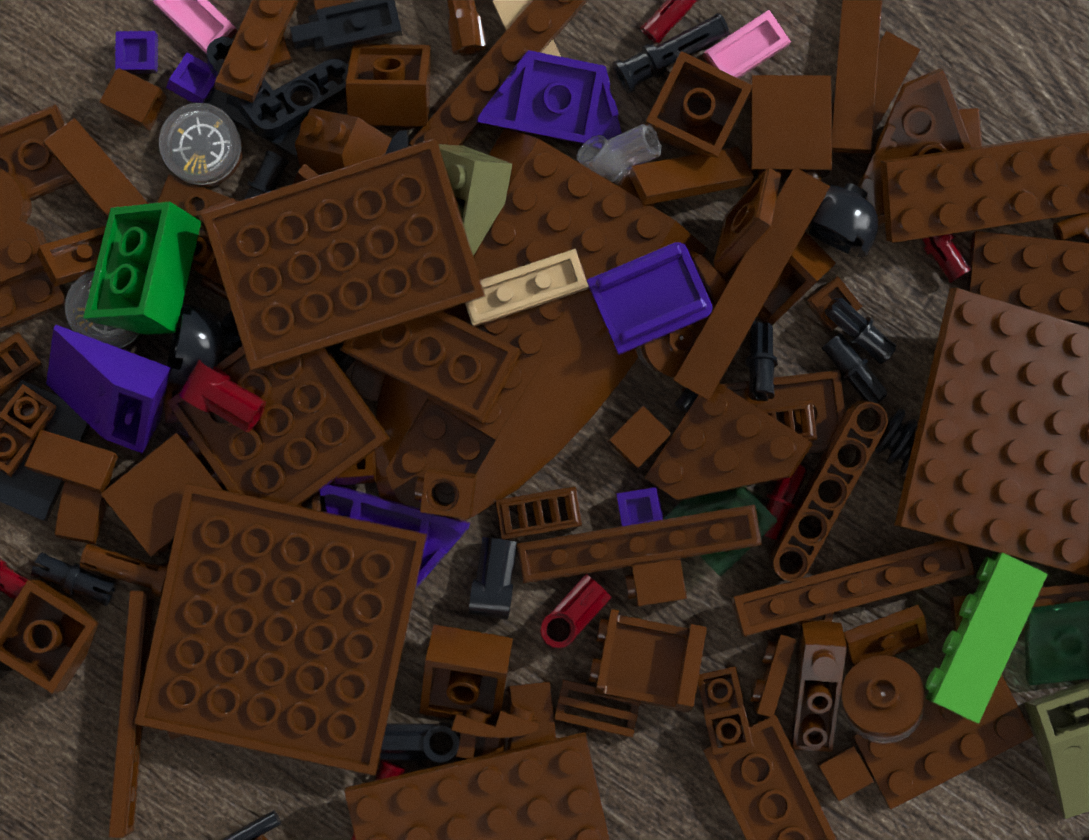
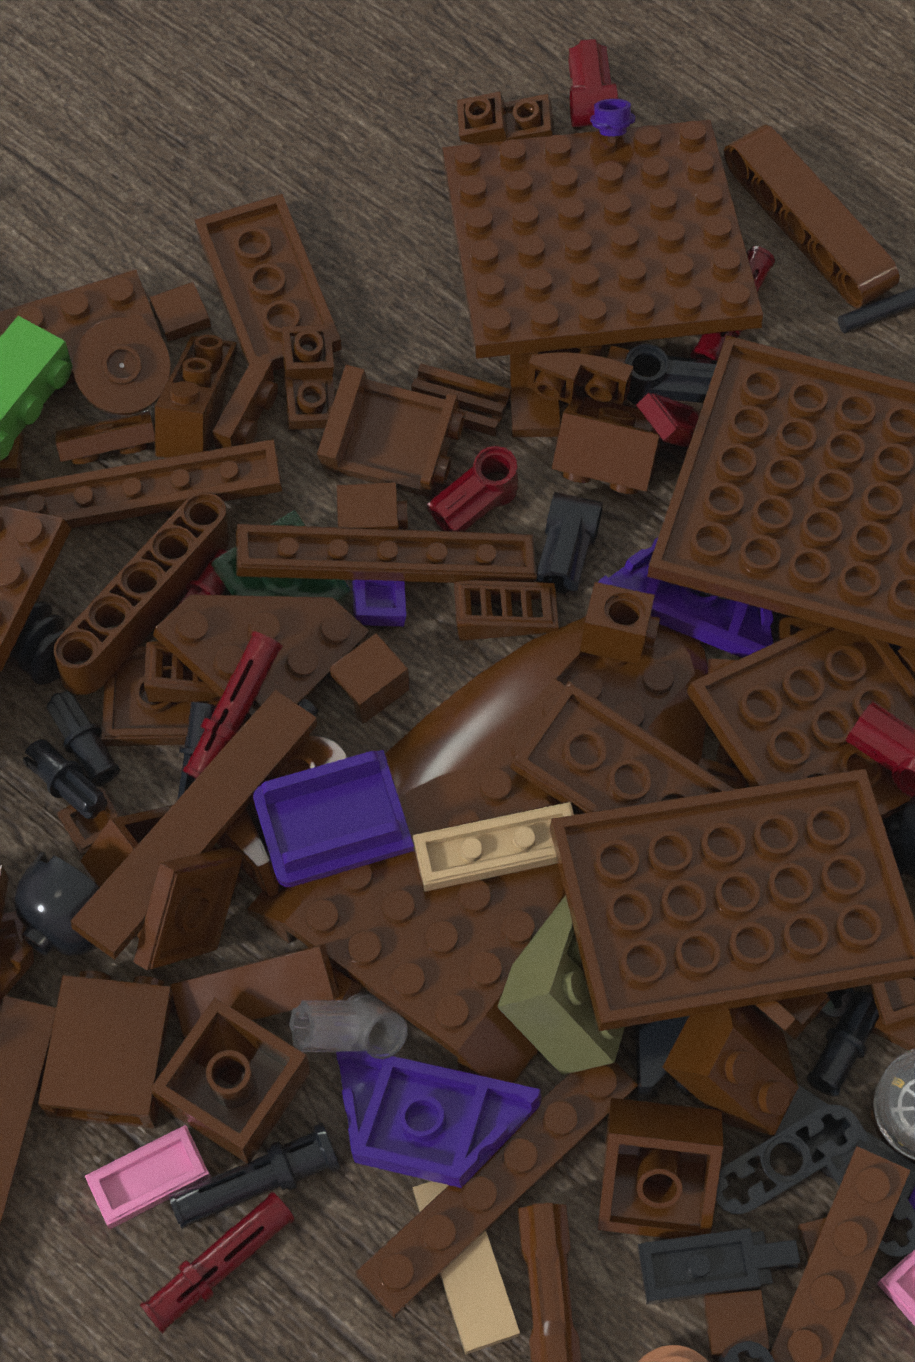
camera: 175 degrees left, 20 degrees down
none -> dark red pin [182,631,283,779]
none -> dark red tile [636,393,699,448]

